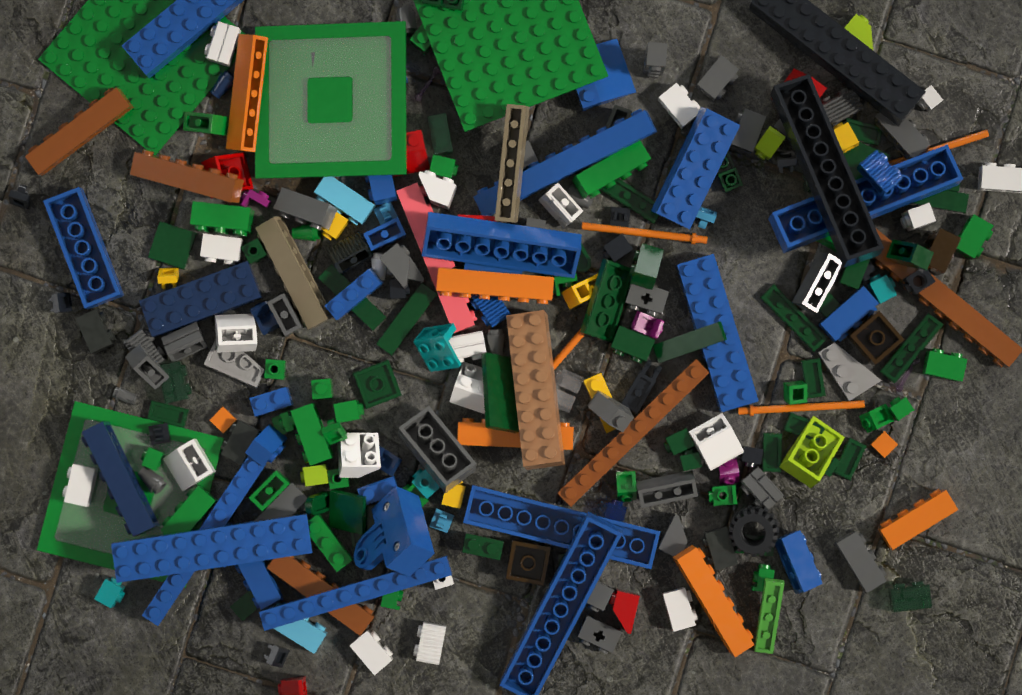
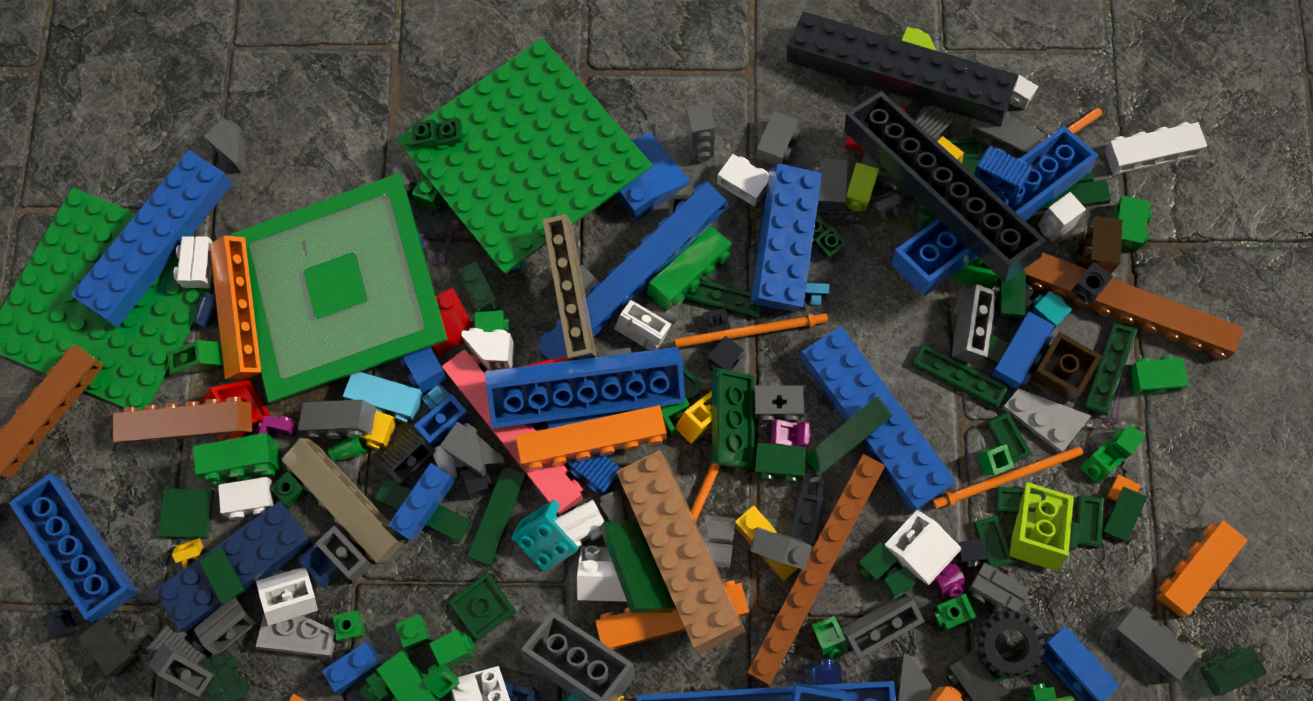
camera: 15 degrees left, 15 degrees down
dark green brick [629,243,664,290] -> none
dark green brick [886,239,934,270] -> none
none -> dark green tile [199,548,246,605]
none -> dark green tile [1103,486,1147,542]

